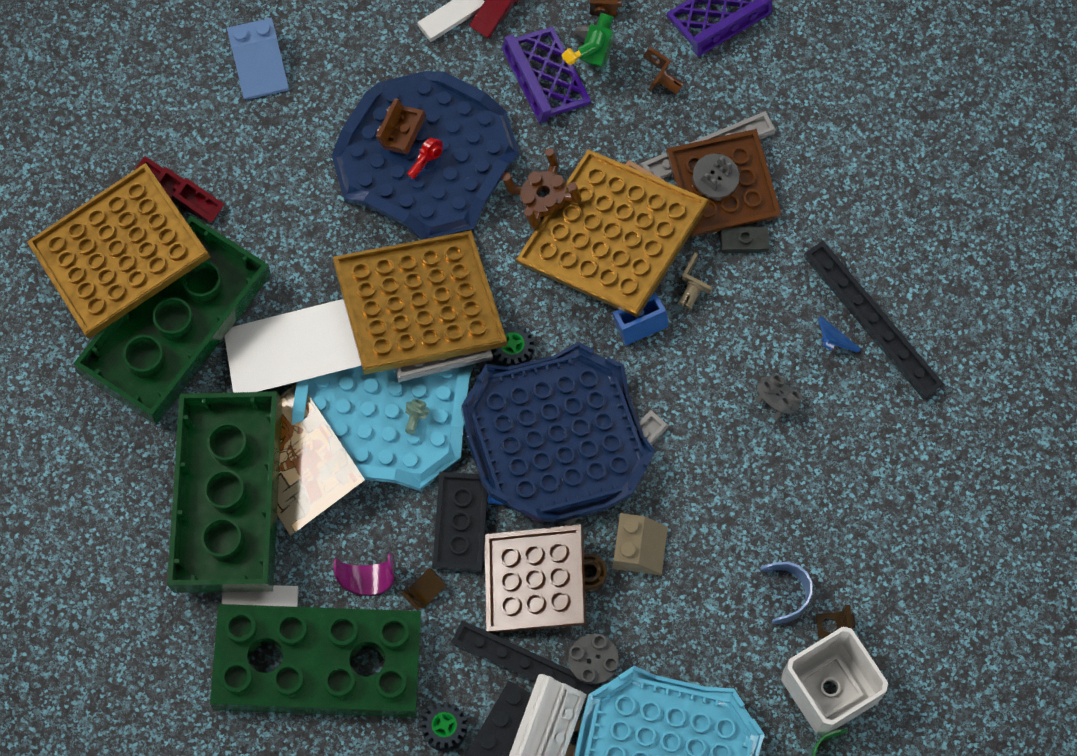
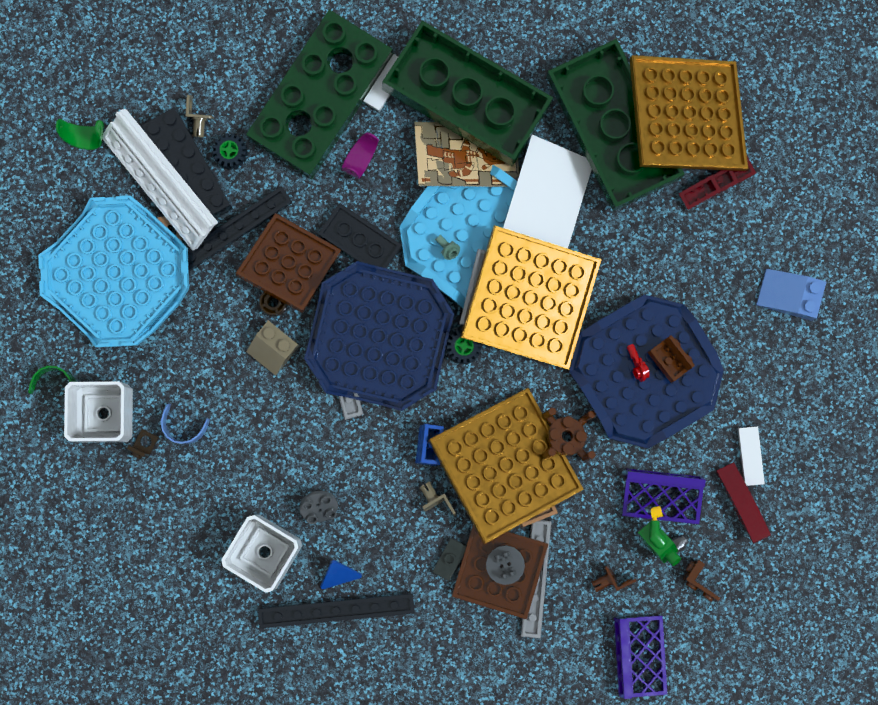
camera: 125 degrees right, 15 degrees up
dark brown bracket [401,568,447,611] -> none
dark grey plate [568,634,619,685] -> none
none -> white plate [221,515,302,593]

